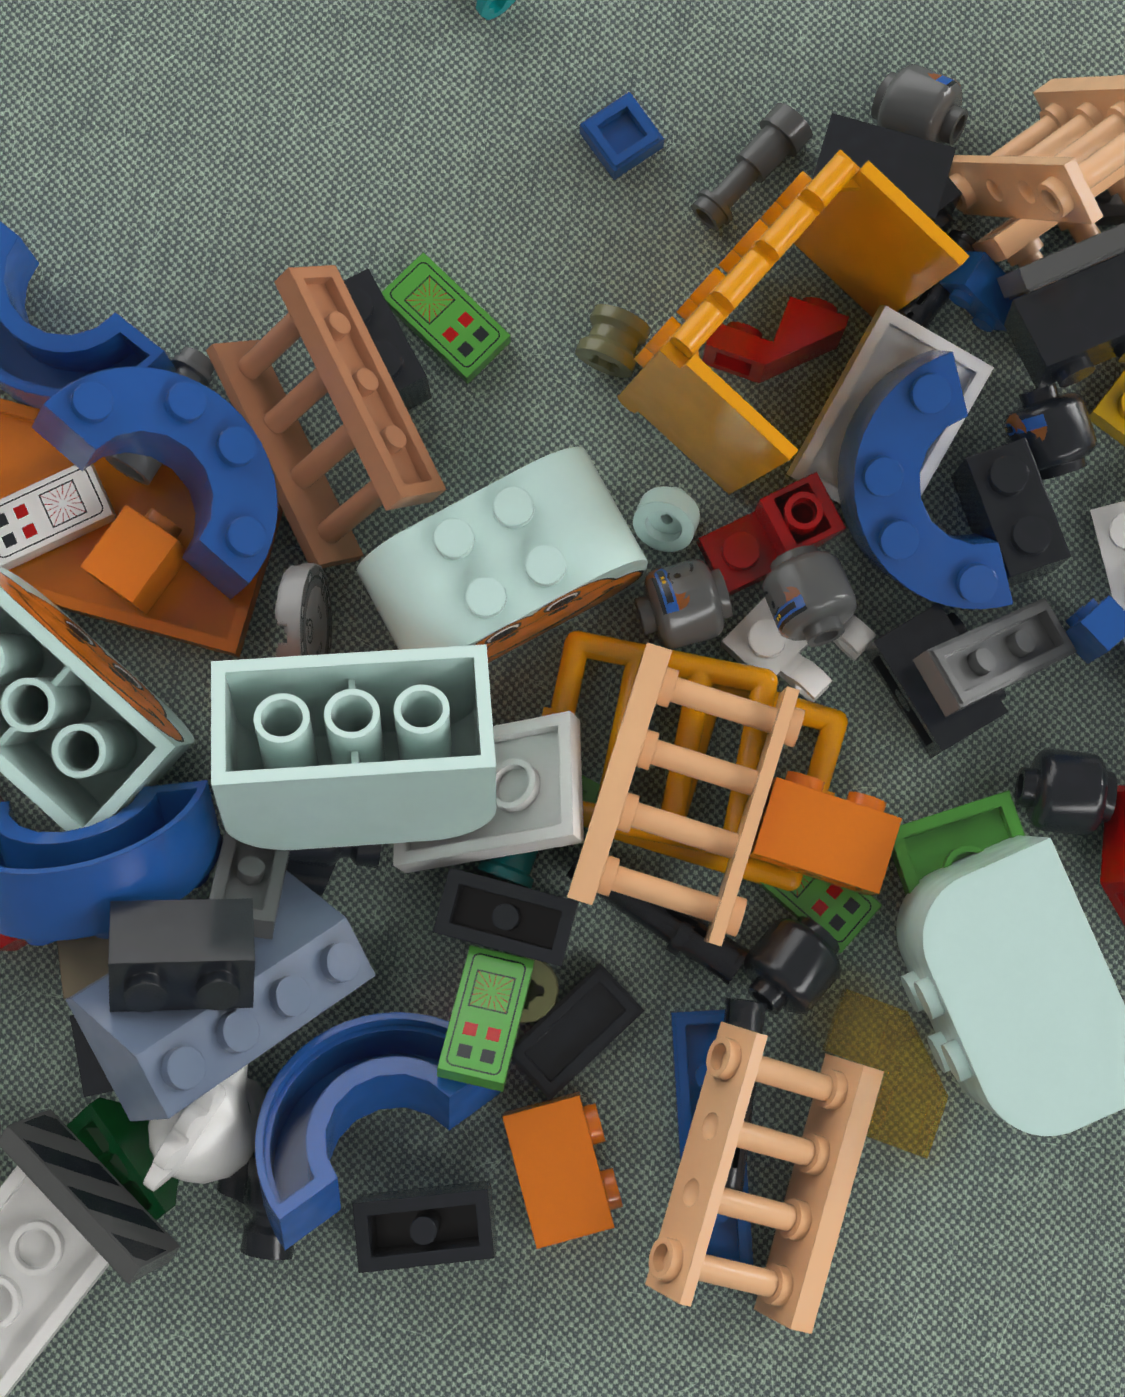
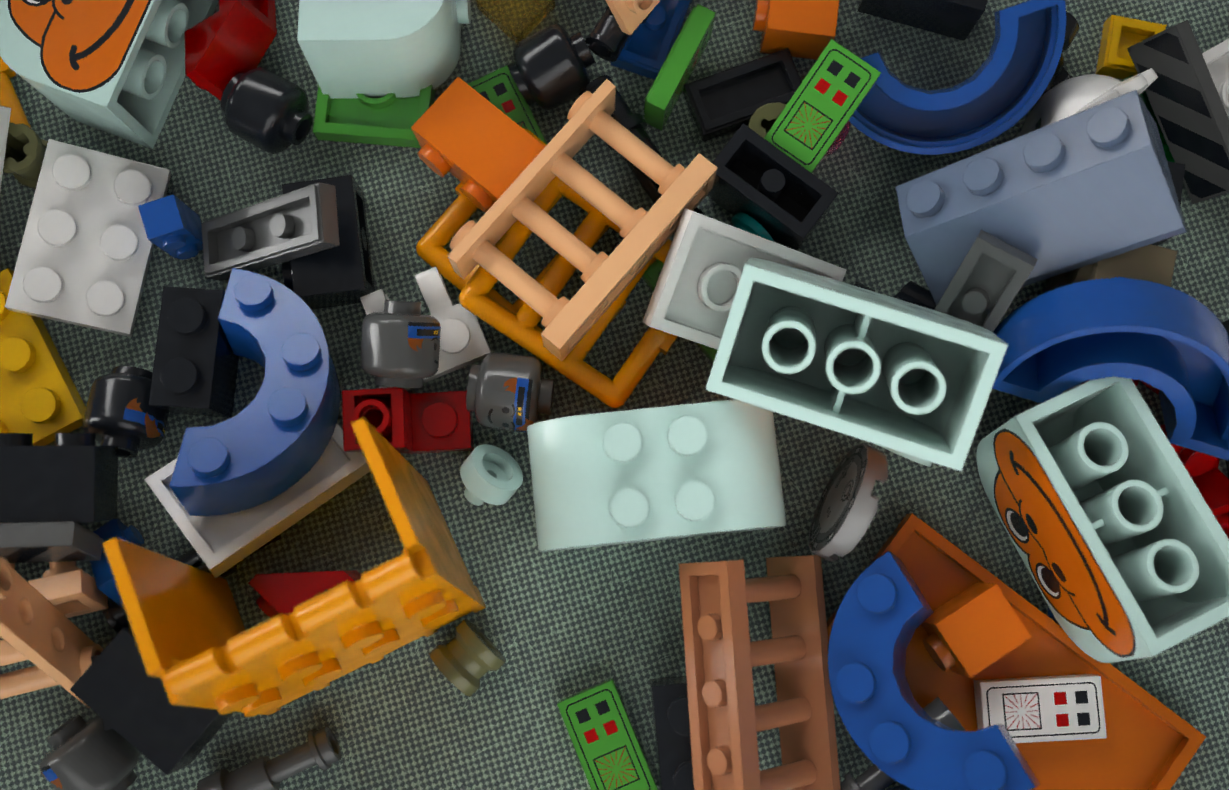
camera: 160 degrees left, 0 degrees up
black brick [108,898,255,1012] -> none
none -> bright green tile [643,4,716,131]
none -> yellow tile [1096,14,1166,79]

